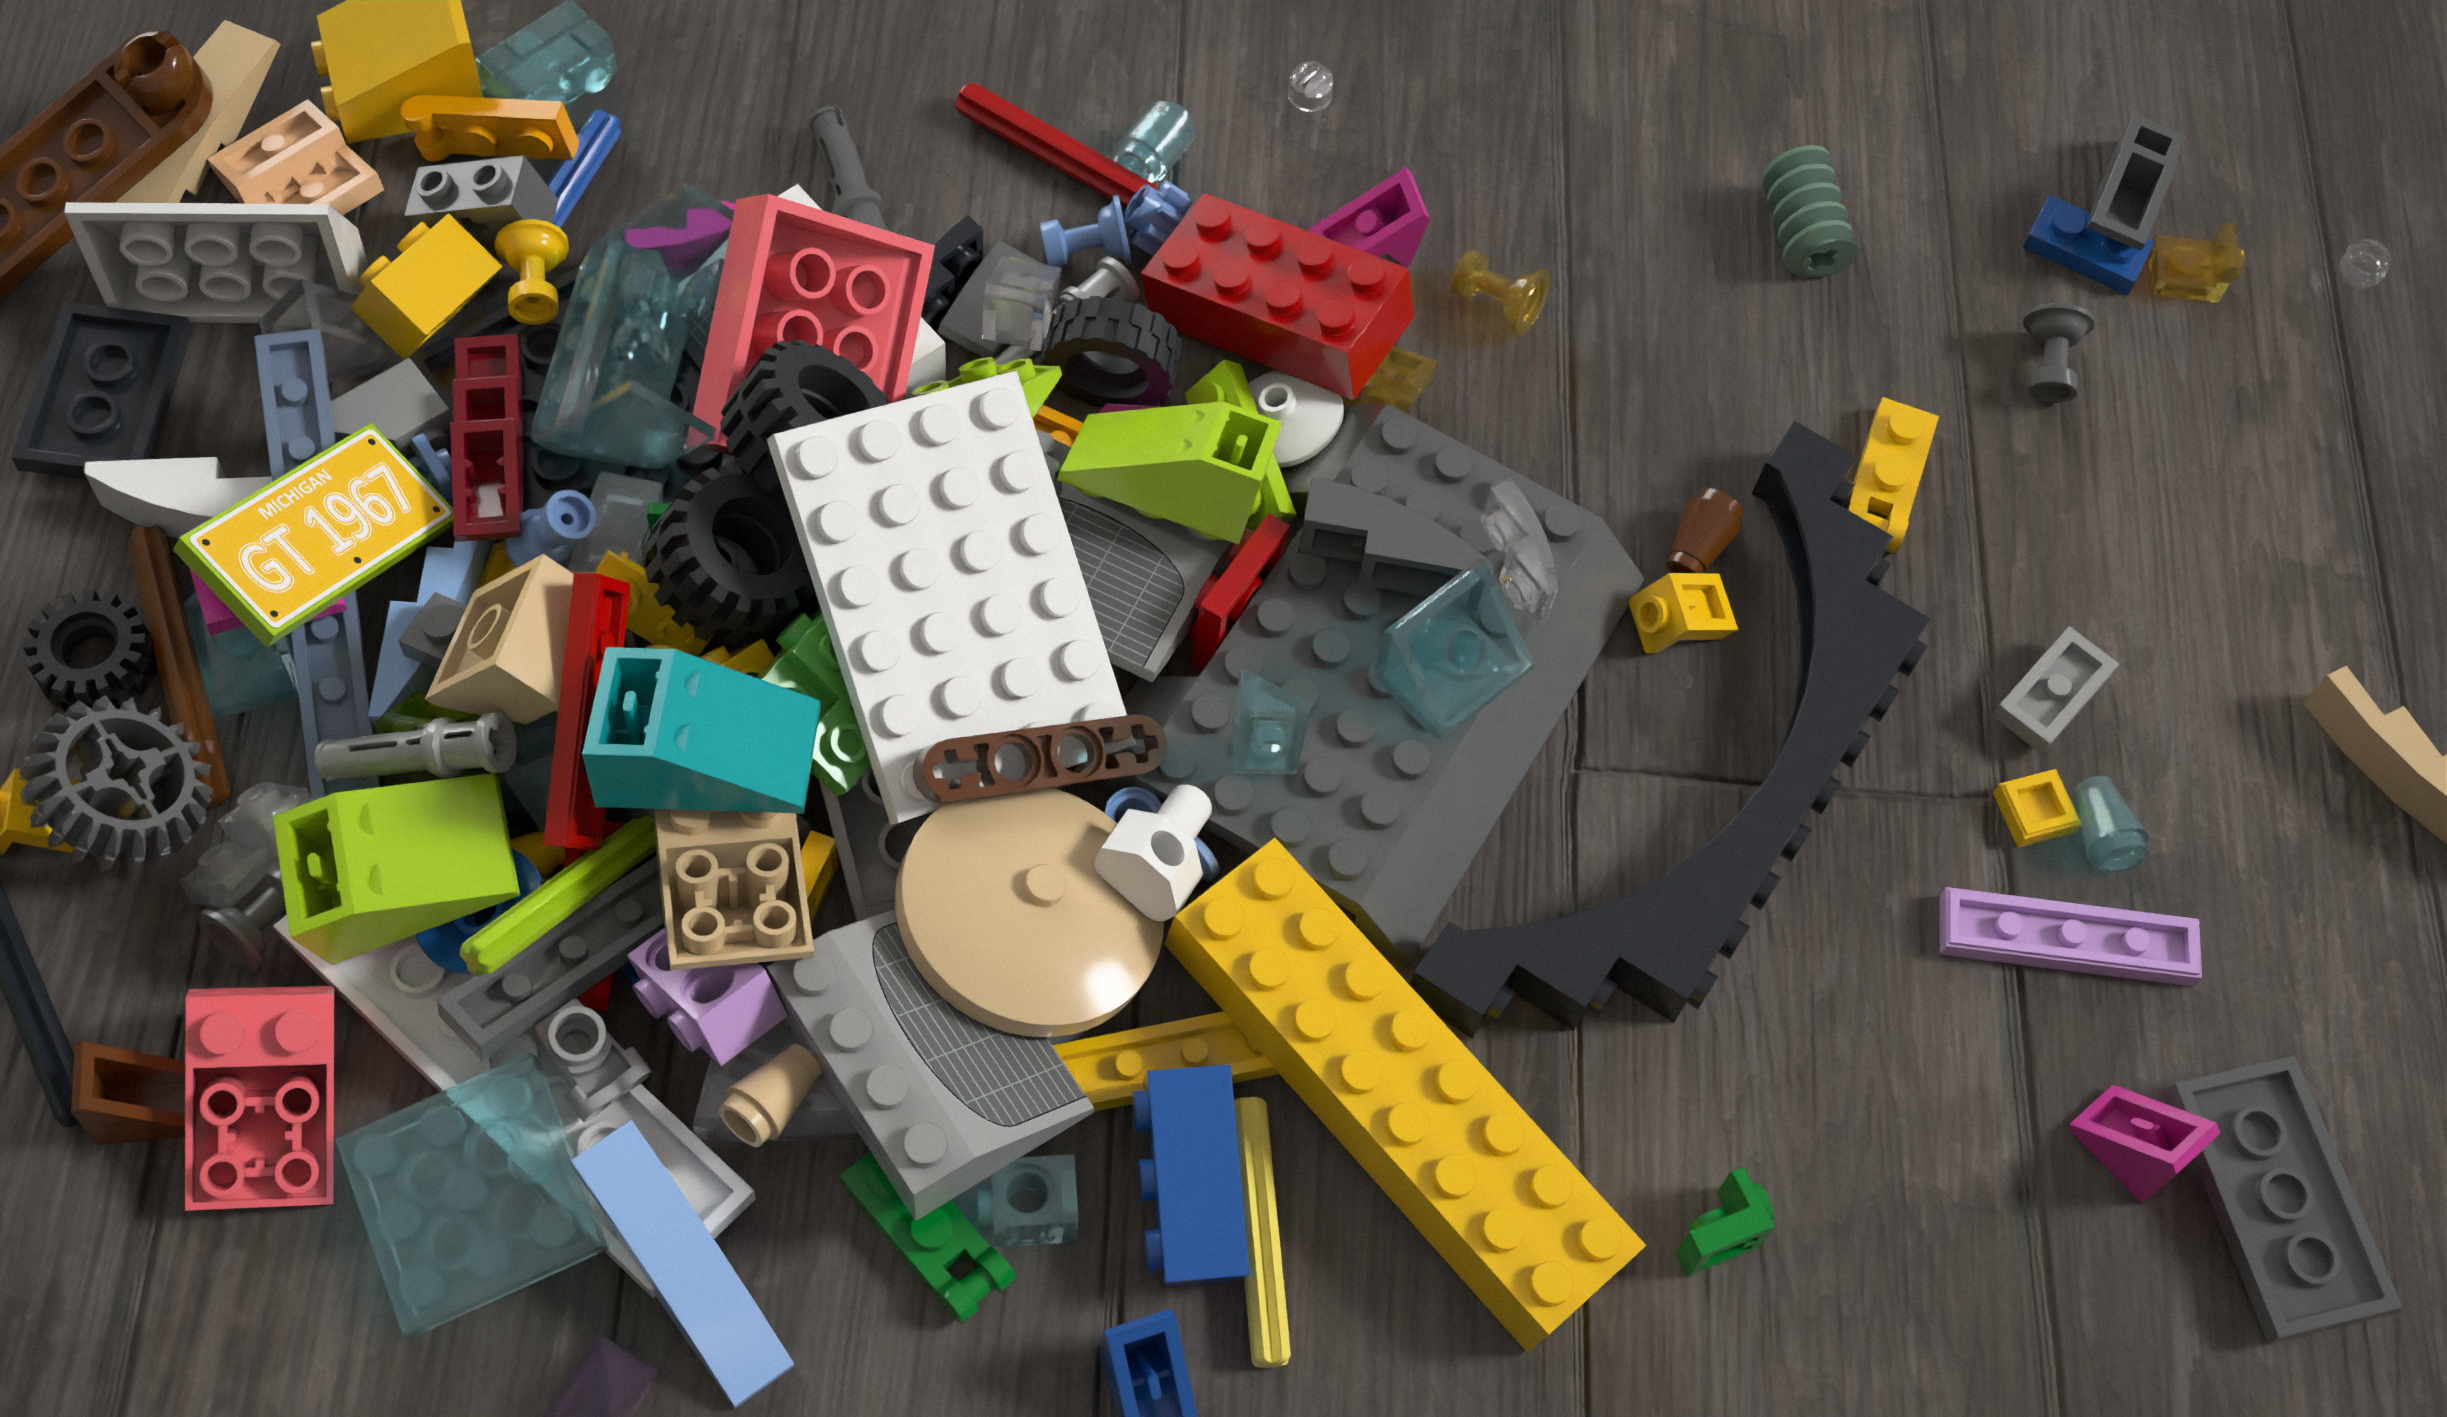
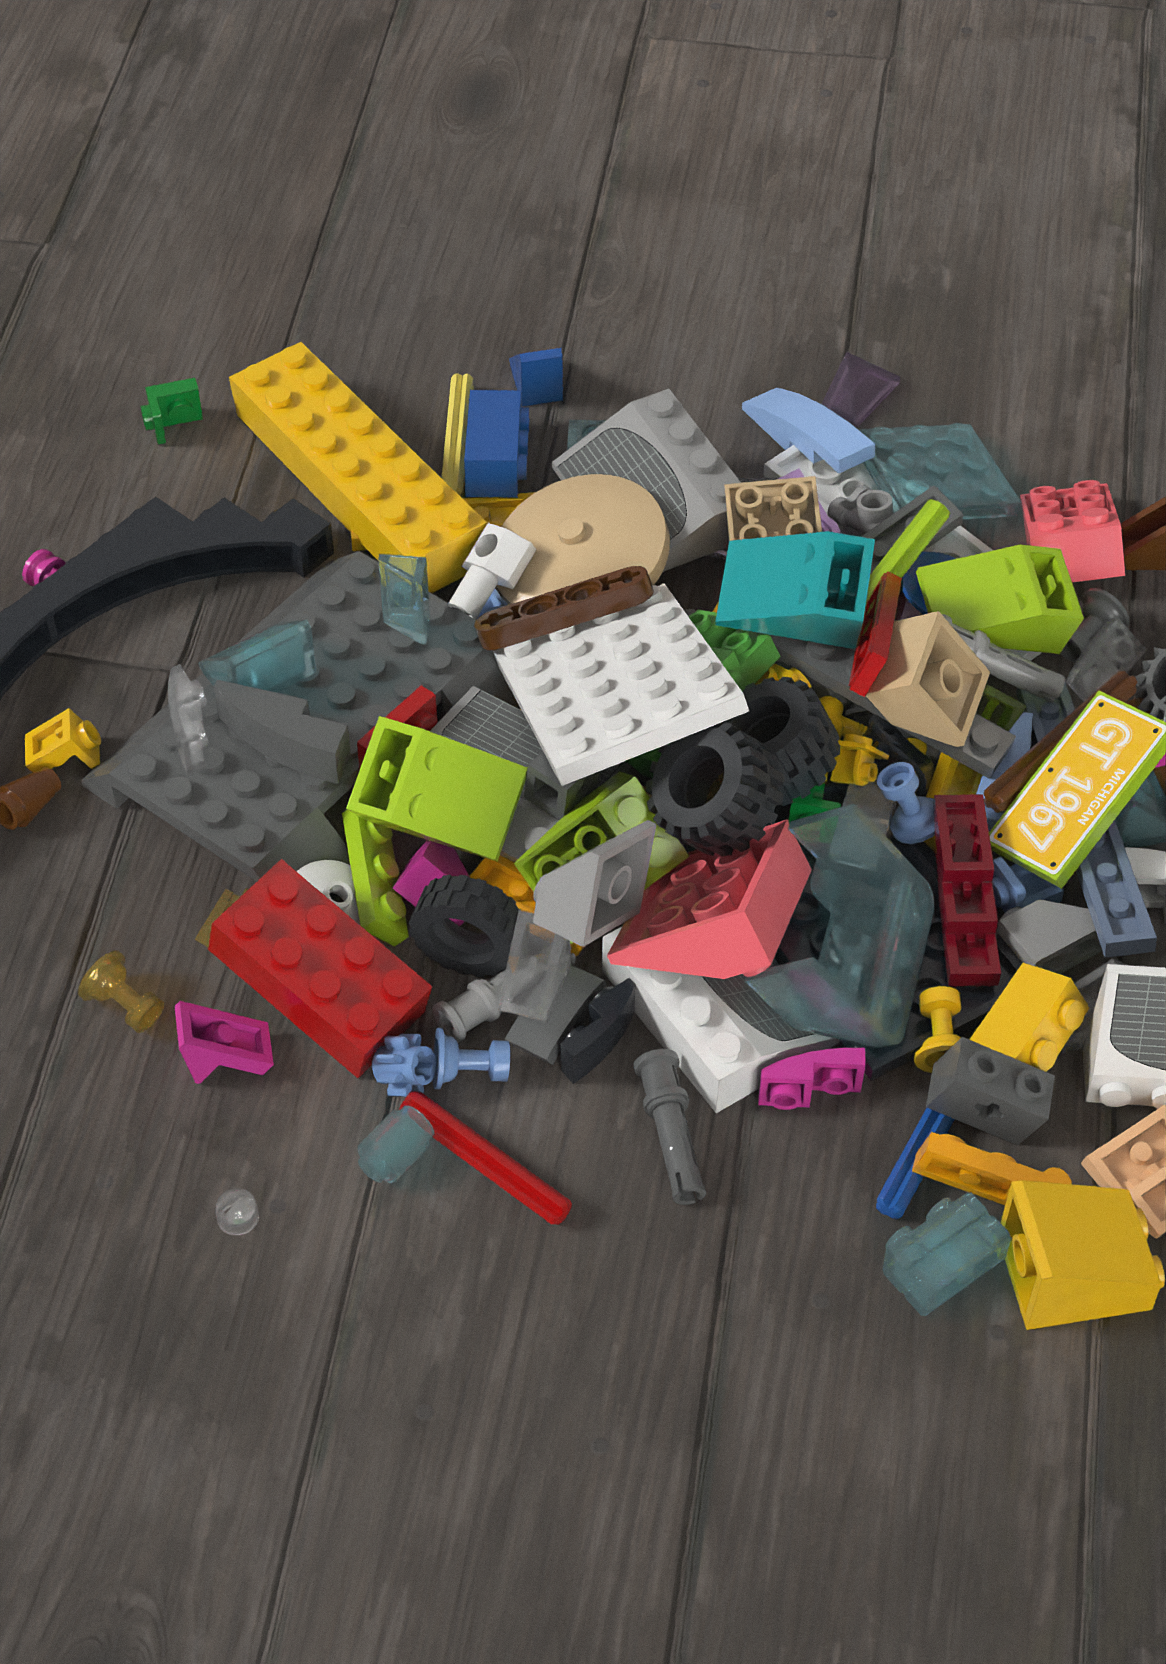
camera: 165 degrees left, 10 degrees down
tan cone [719,1044,822,1147] -> none
none -> dark pink bush [22,549,66,586]
none -> light grey slope [532,820,656,947]
none -> reddish brown axle [983,671,1138,813]

